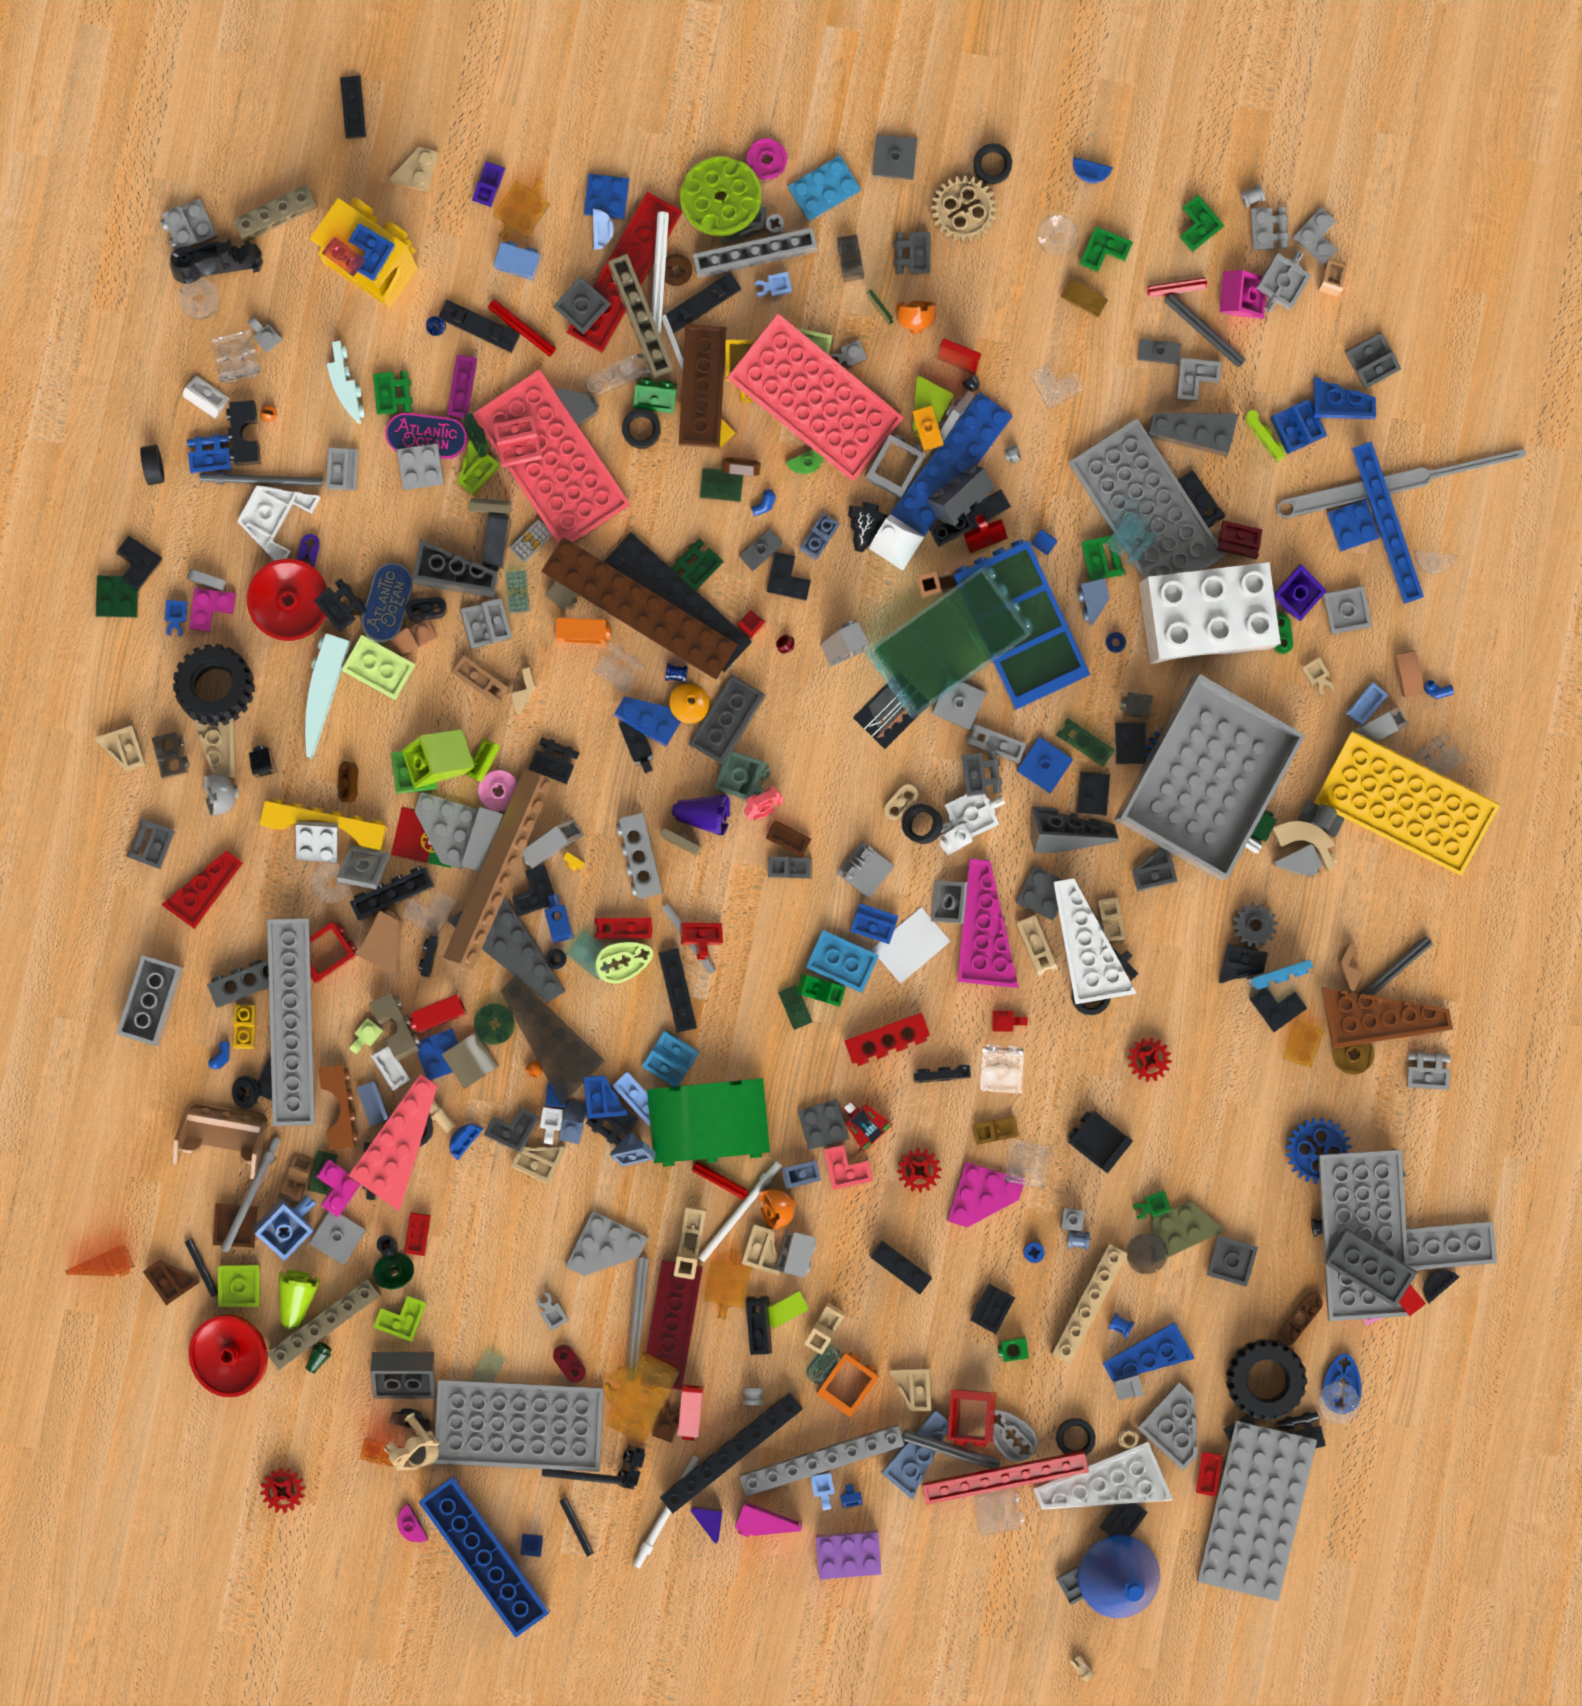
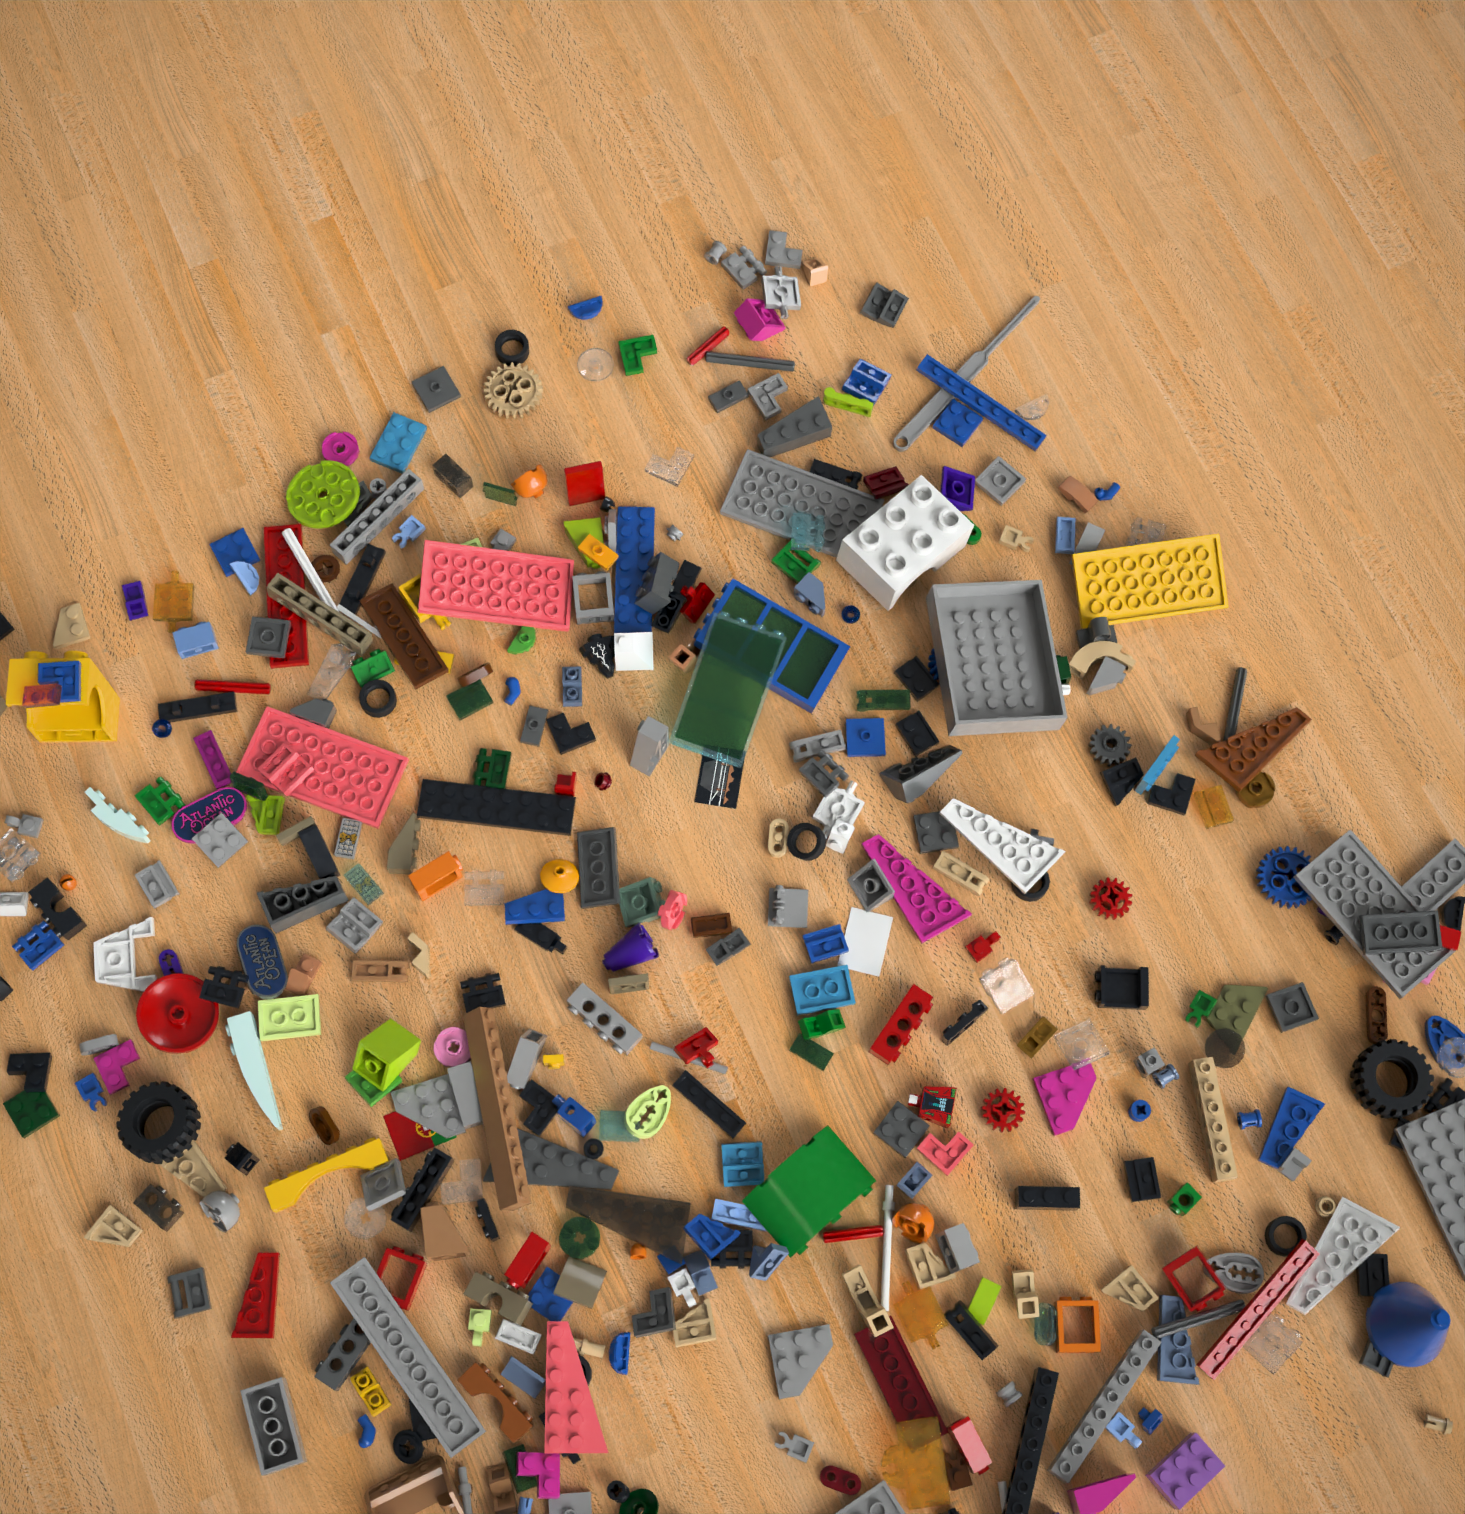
camera: 40 degrees left, 15 degrees down
dark grey bar [199,472,323,486] -> none
plate [296,821,338,863] -> none
red plate [404,1212,431,1256] -> none
black plate [405,597,447,621] -> none
lime plate [465,738,500,783] -> none
reddish brown plate [541,537,738,680] -> none
red plate [594,918,652,939] -> none
light grey axle [626,1257,649,1381] -> none
clear blue bush [665,663,688,684] -> none
dark grey plate [893,232,930,275] -> none
light grey plate [932,676,986,731] -> none
blue slope [1032,529,1057,555] -> none
pearl gold slope [1060,279,1108,317] -> none
tan slope [1098,897,1126,943] -> none
clear smoke brick [1119,692,1153,719] -> none
dark grey wing [1132,848,1178,892] -> none
light grey plate [1137,1382,1197,1471] -> none
green plate [1179,195,1224,253] -> none
red plate [1195,1451,1223,1497] -> none
blue wing [1313,377,1376,420] -> none
light grey plate [1407,1051,1450,1090] -> none

